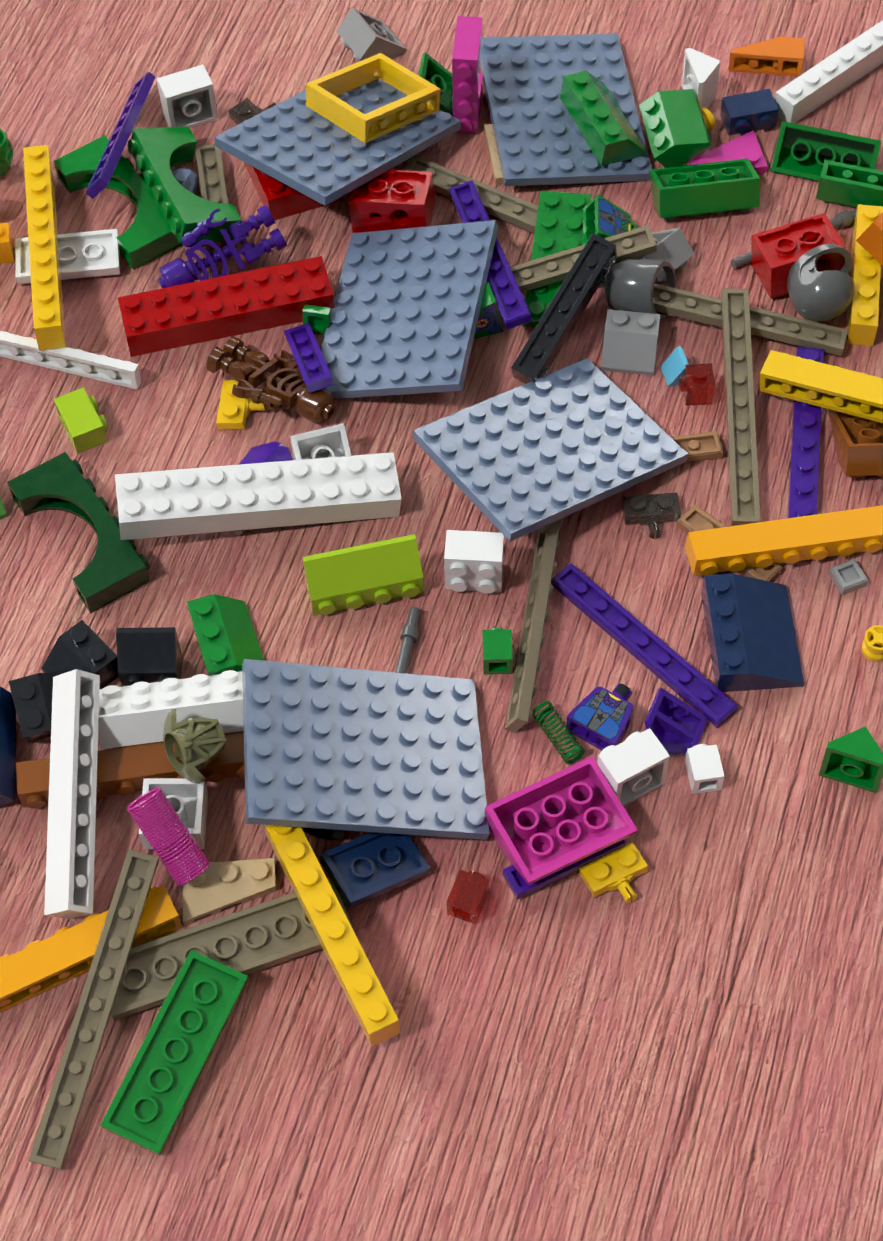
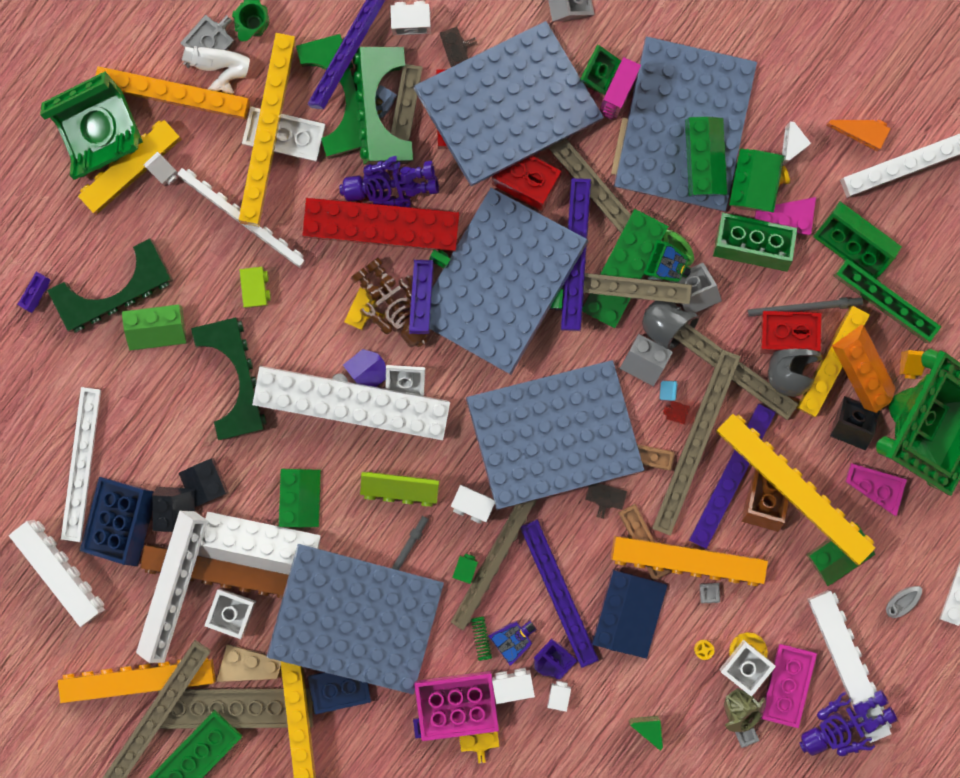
camera: 25 degrees right, 30 degrees up
black slope [116,627,182,686] -> none
dark pink piece [127,787,210,886] -> none
olive piece [163,709,226,784] -> none
yellow window [306,53,440,143] -> none
clear red brick [446,870,489,925] -> none
black piece [511,233,617,384] -> none
dark blue brick [720,89,779,136] -> none

